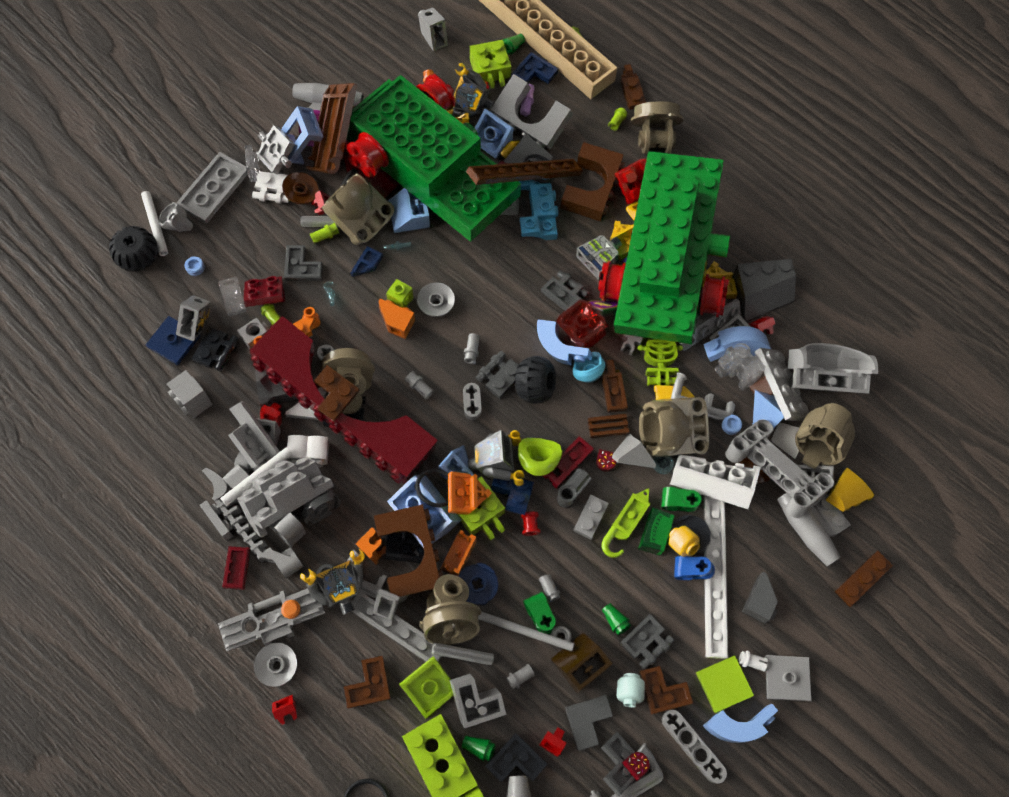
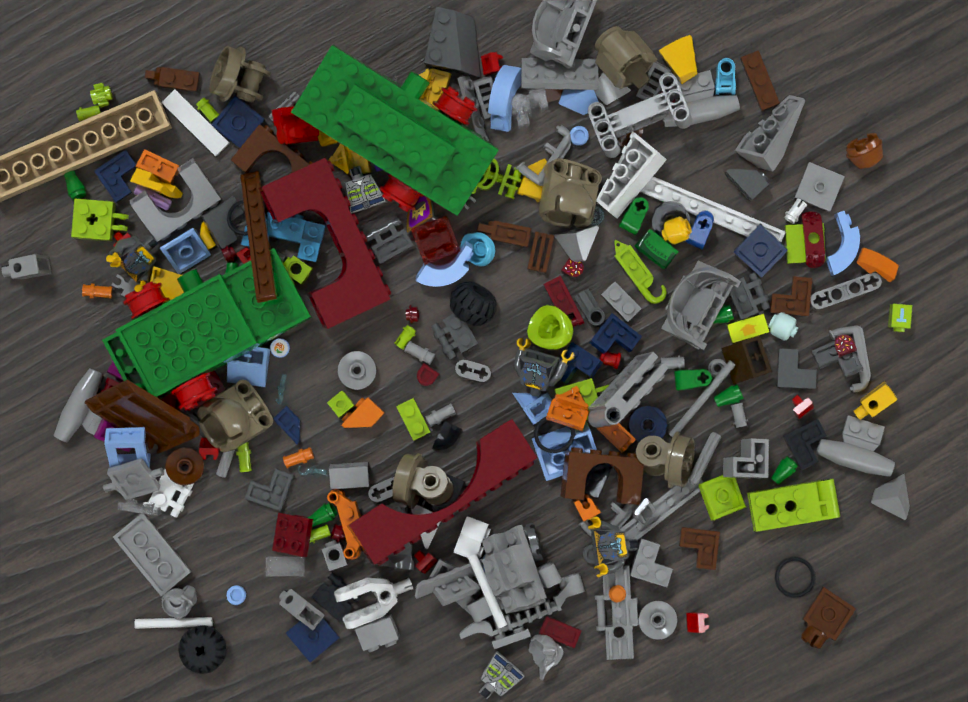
camera: 65 degrees left, 20 degrees up
reddish brown plate [314,365,360,422] -> none
none -> lime gear [90,83,113,107]
none -> yellow slope [130,168,183,198]
none -> orange hinge [136,149,179,185]
none -> white tile [161,89,230,157]
none -> dark blue plate [211,95,265,148]
none -> dark red arch [258,158,391,329]
none -> tile [270,338,290,358]
none -> orange pin [283,447,314,468]
none -> lime brick [284,255,313,285]
none -> green cone [308,502,338,527]
none -> light grey hinge [329,462,369,489]
none -> white piece [334,578,413,629]
none -> lime pin [394,325,416,350]
none -> lime plate [396,398,430,441]
none -> dark red plate [406,305,419,324]
none -> dark red tile [417,363,439,386]
none -> black brick [432,421,462,450]
none -> torso [479,650,525,699]
none -> light grey hair [528,634,564,681]
none -> light grey hinge [588,352,668,428]
none -> dark blue plate [589,313,642,354]
none -> light grey brick [630,538,673,587]
none -> light grey piece [661,261,741,350]
none -> green cone [714,385,744,407]
none -> medium azure piece [715,58,736,95]
none -> neon yellow tile [727,314,769,343]
none -> dark blue plate [734,223,788,278]
none -> light grey wedge [735,95,805,172]
none -> dark red piece [801,211,825,268]
none -> dark orange cone [846,133,883,169]
none -> orange slope [857,248,899,282]

